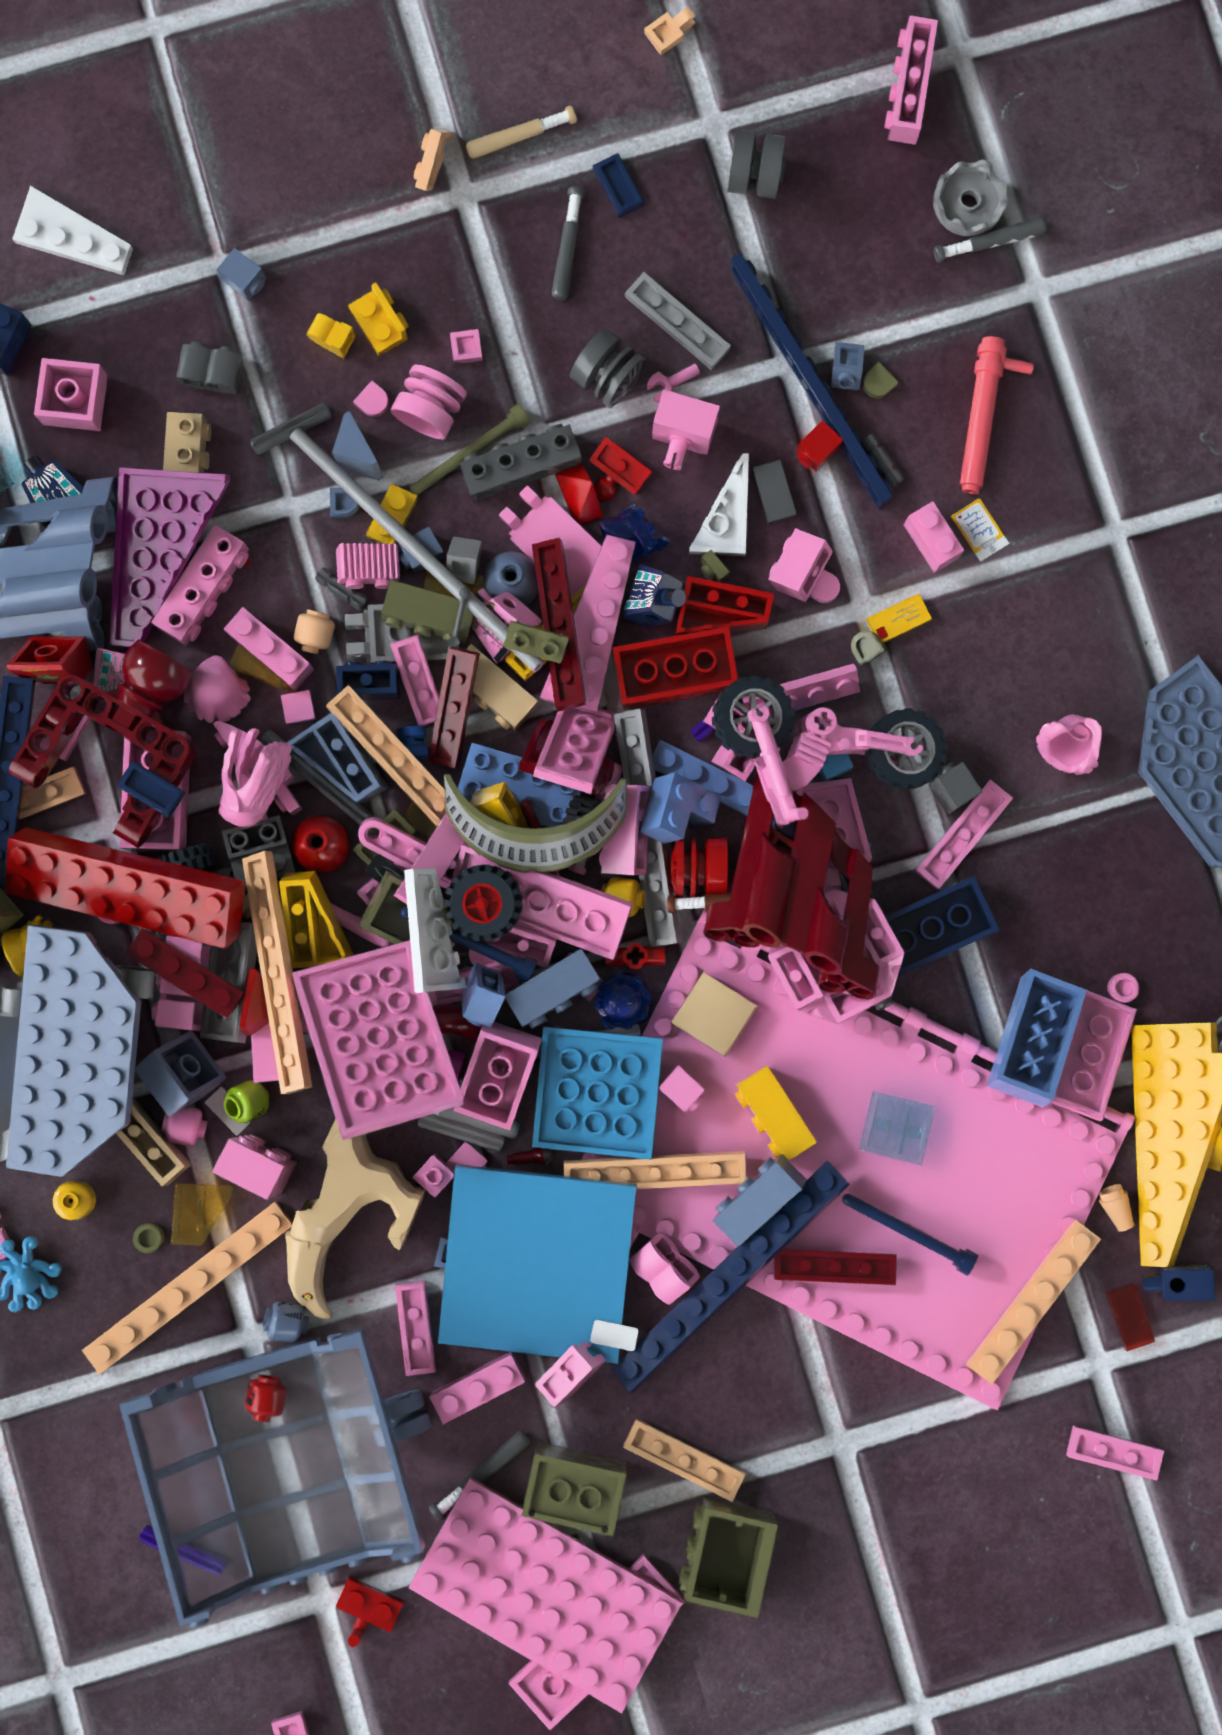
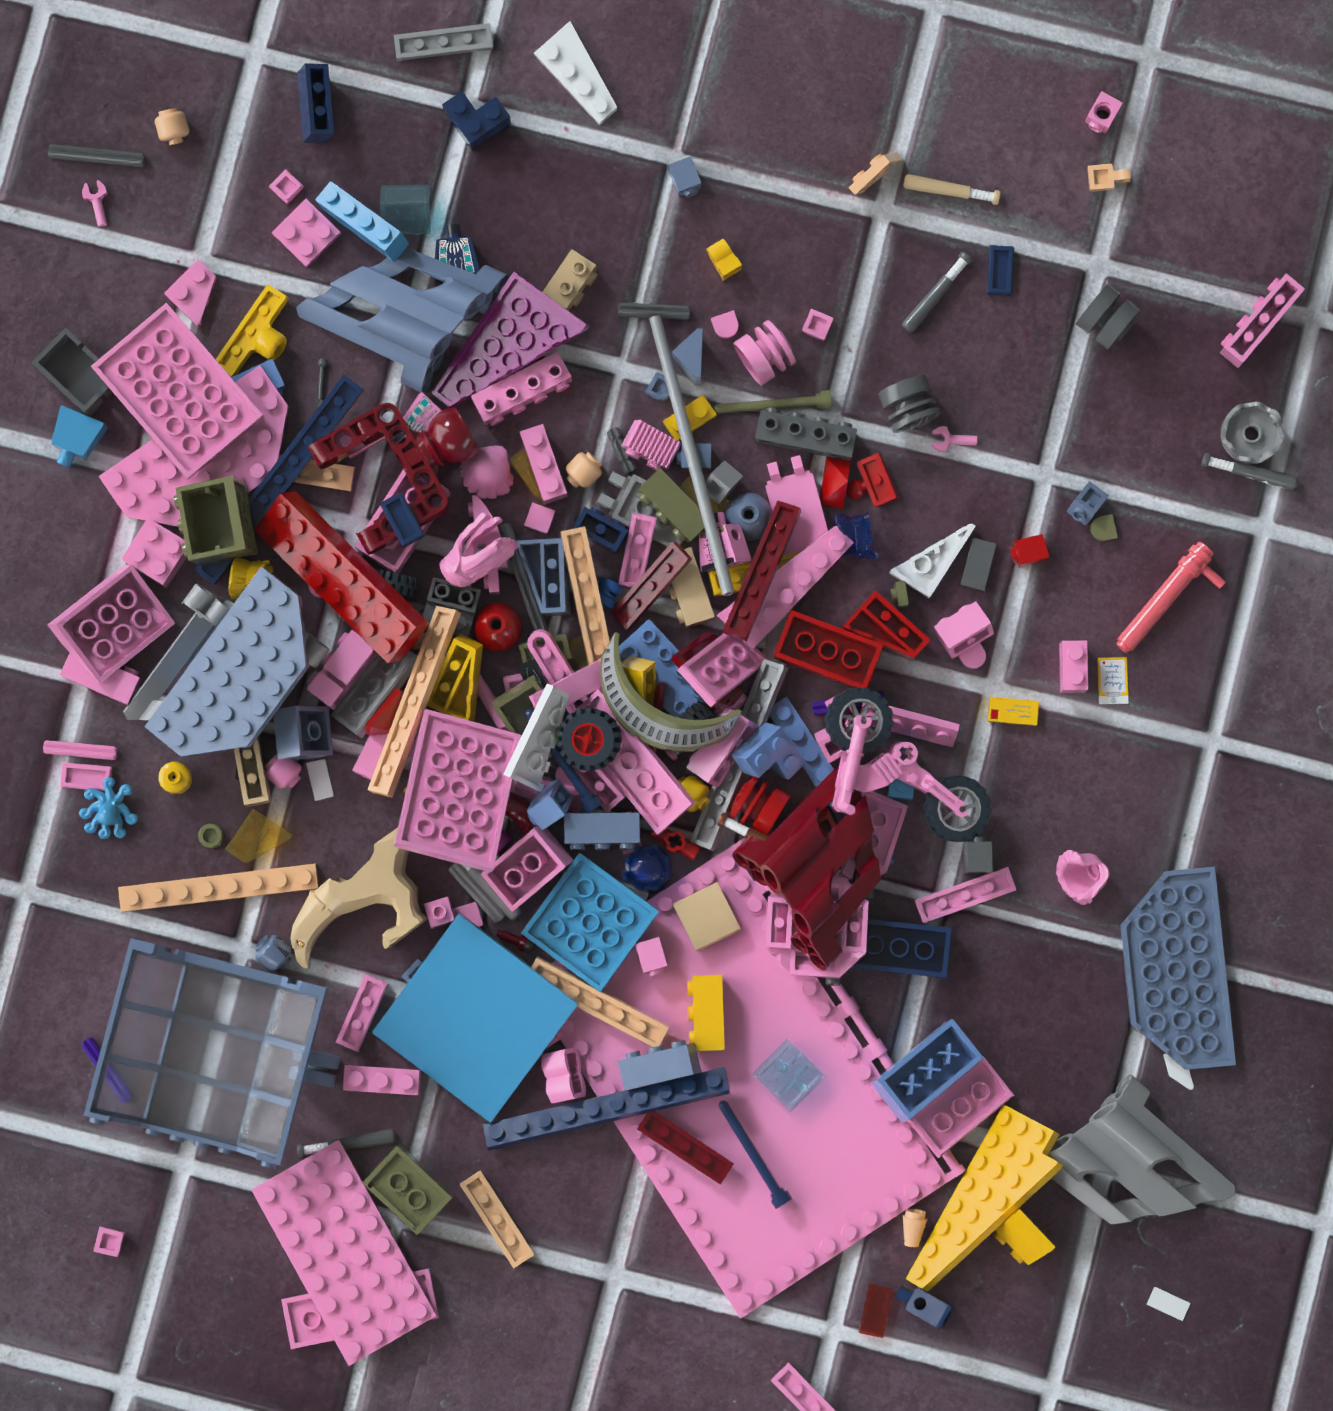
camera: 30 degrees right, 0 degrees up
red slope [6,636,93,684] -> none
bright pink brick [34,358,108,431] -> none
dark red plate [125,928,245,1019] -> none
dark grey brick [176,341,243,394] -> none
bright pink brick [212,1133,297,1200] -> none
lime head [224,1080,269,1123] -> none
red head [244,1375,287,1422] -> none
red plate [335,1576,404,1647] -> none
yellow bracket [348,282,409,357] -> none
dark grey hinge [448,587,471,647] -> none
olive hinge [503,620,569,664] -> none
bright pink hinge [535,1342,606,1408] -> none
white sticker [590,1320,638,1351] -> none
dark blue torso [620,564,686,627] -> none
light grey plate [625,272,731,371] -> none
bright pink brick [652,389,720,470] -> none
olive container [679,1496,778,1618] -> none
dark blue plate [729,253,893,510] -> none
tile [851,631,887,666] -> none
dark grey axle [861,434,904,488] -> none
light nougat plate [966,1220,1101,1385] -> none
bright pink tile [1107,973,1139,1003] -> none

